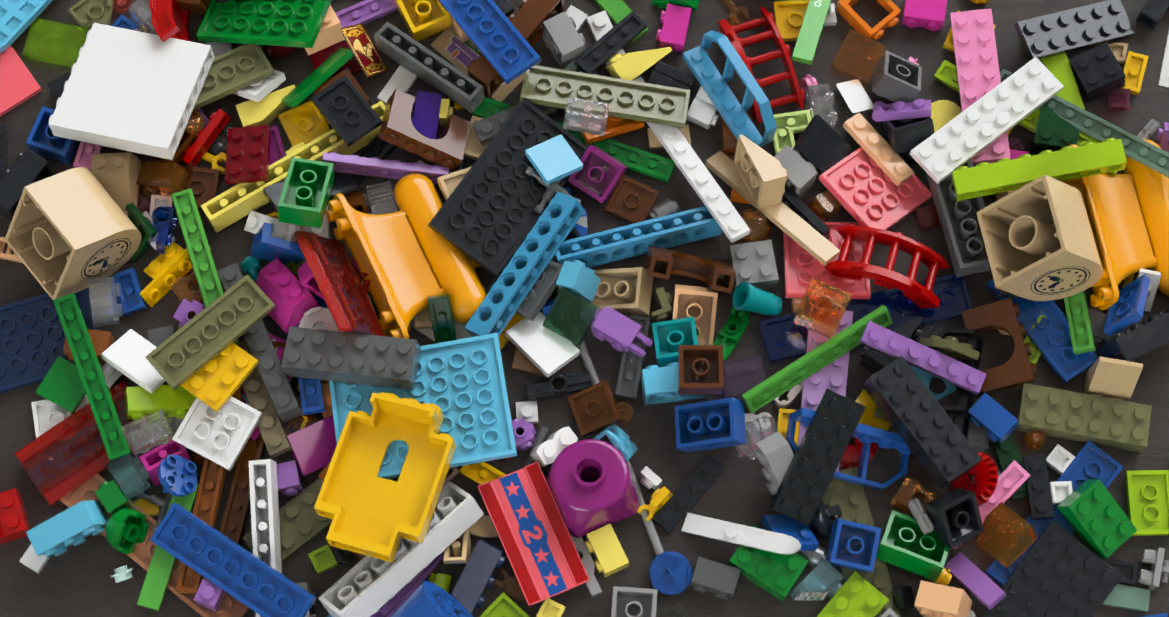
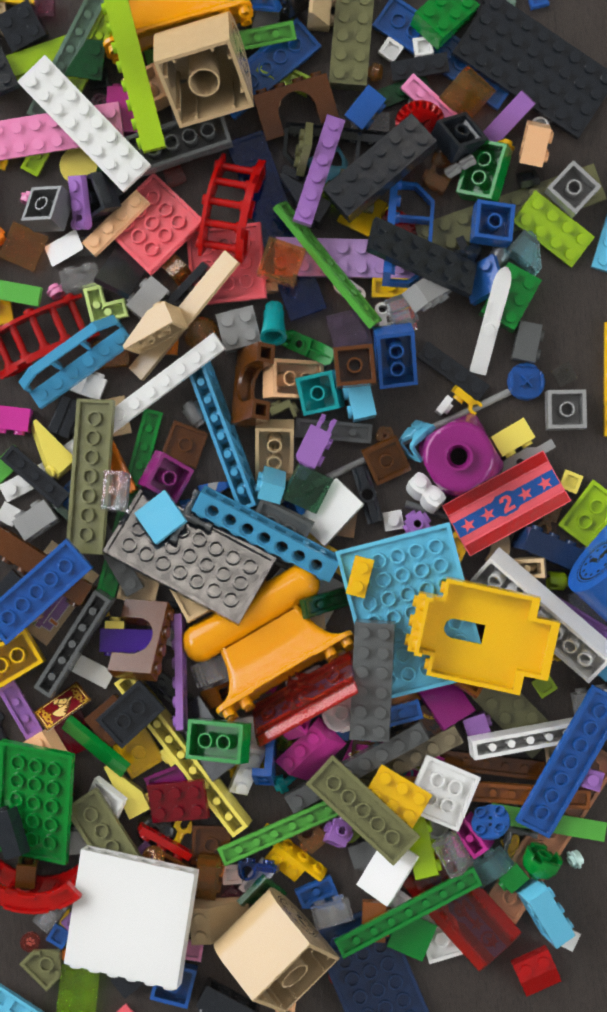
camera: 90 degrees left, 15 degrees up
none -> yellow plate [346,555,375,599]

